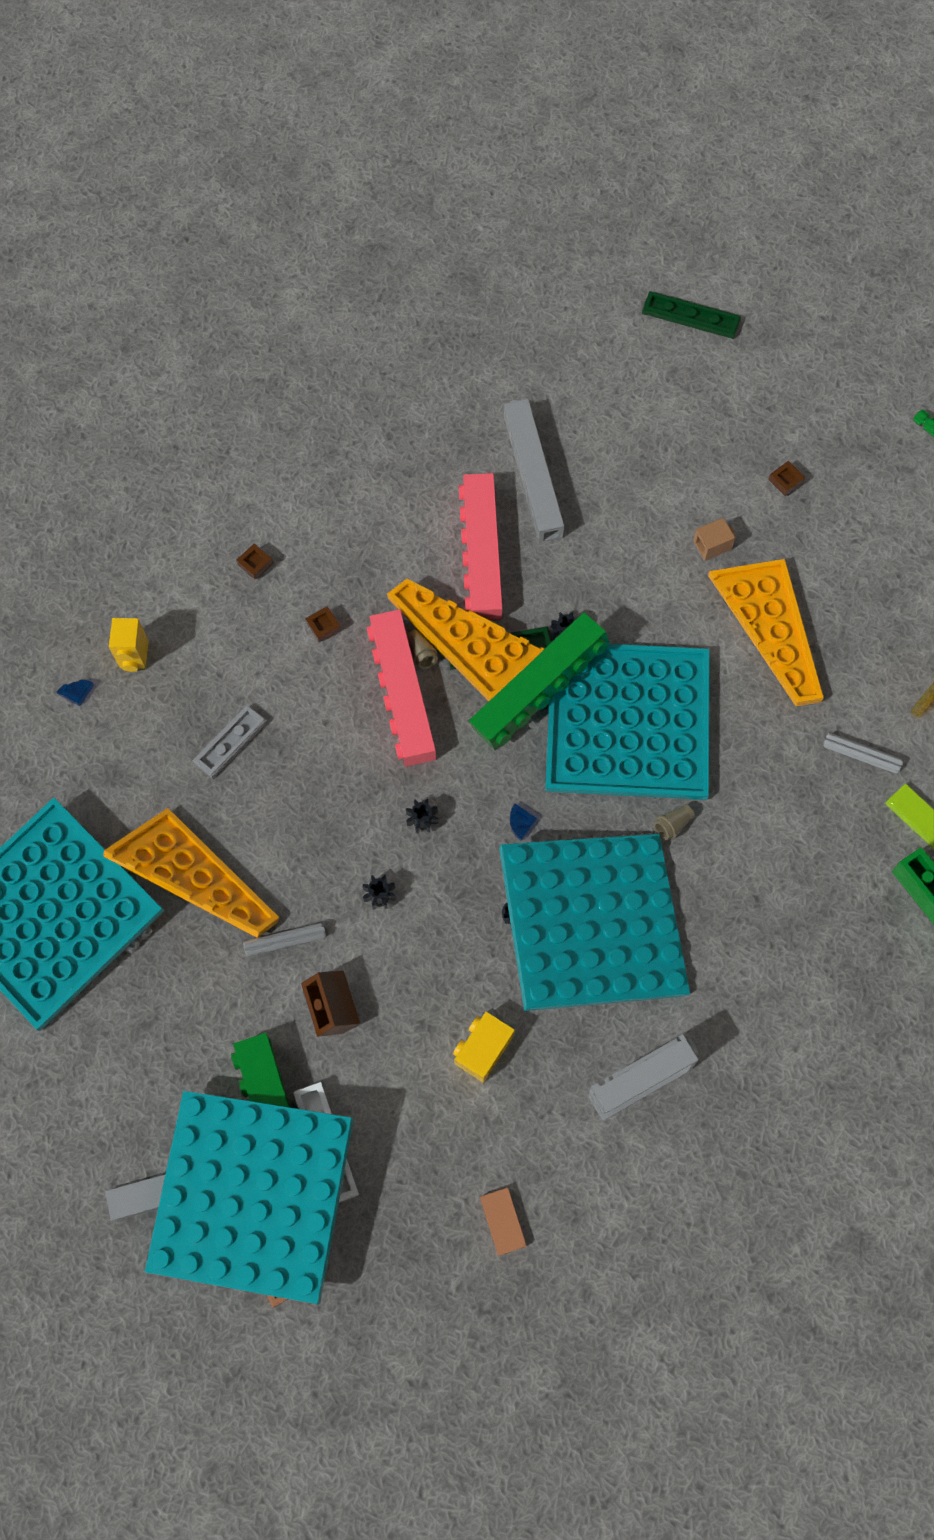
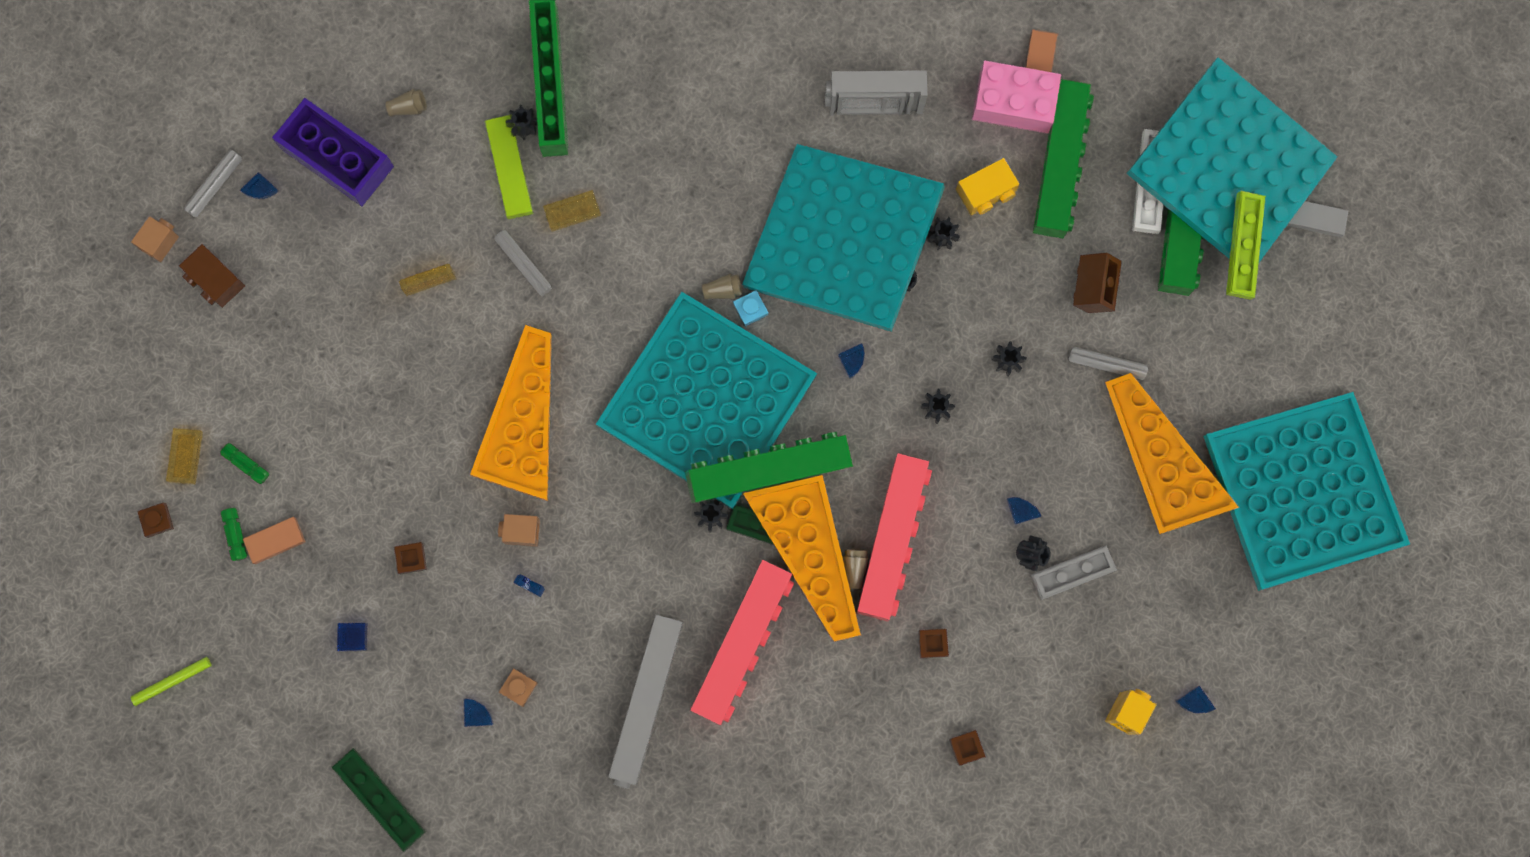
camera: 155 degrees left, 10 degrees up
none -> lime bar [130,657,212,706]
none -> nougat tile [243,517,305,564]
none -> clear blue plate [337,623,368,652]
none -> clear blue tile [464,699,493,727]
none -> medium nougat plate [499,669,538,707]
none -> clear blue tile [513,574,545,597]
none -> clear yellow tile [543,190,601,232]
none -> medium azure plate [733,290,768,326]
none -> black gear [928,217,960,250]
none -> bright pink brick [972,61,1061,133]
none -> clear blue tile [1006,497,1041,525]
none -> black gear [1016,535,1051,571]
none -> green brick [1033,79,1094,239]
none -> lime tile [1226,191,1266,300]

